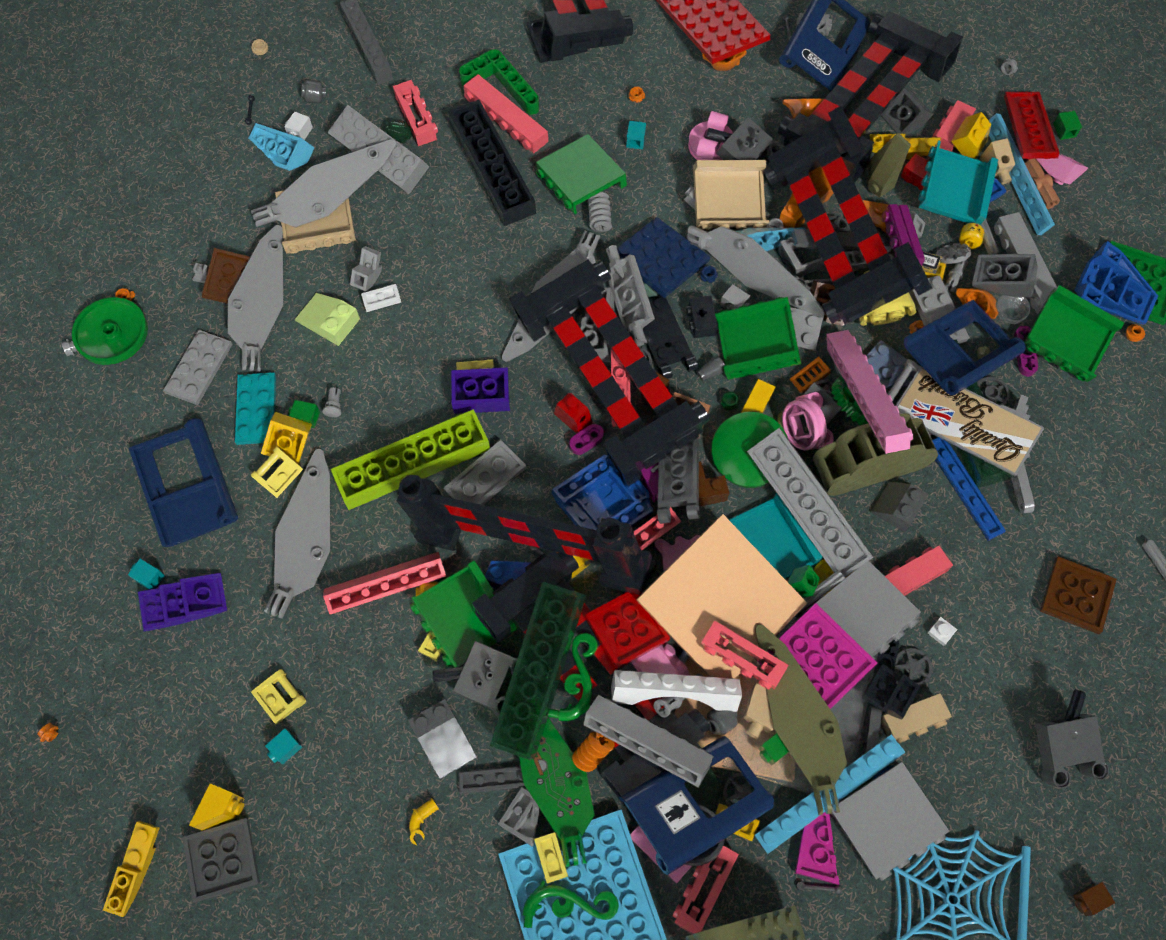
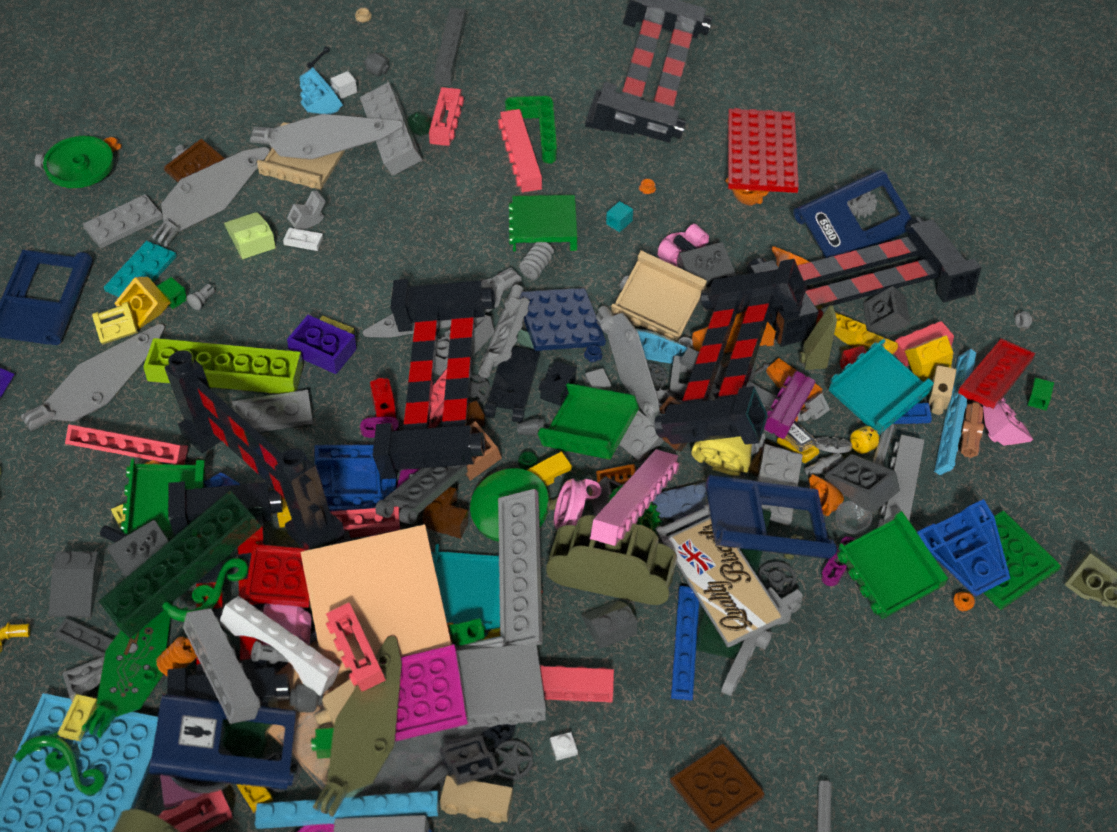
camera: 30 degrees right, 15 degrees down
black brick [448,100,536,226] -> none

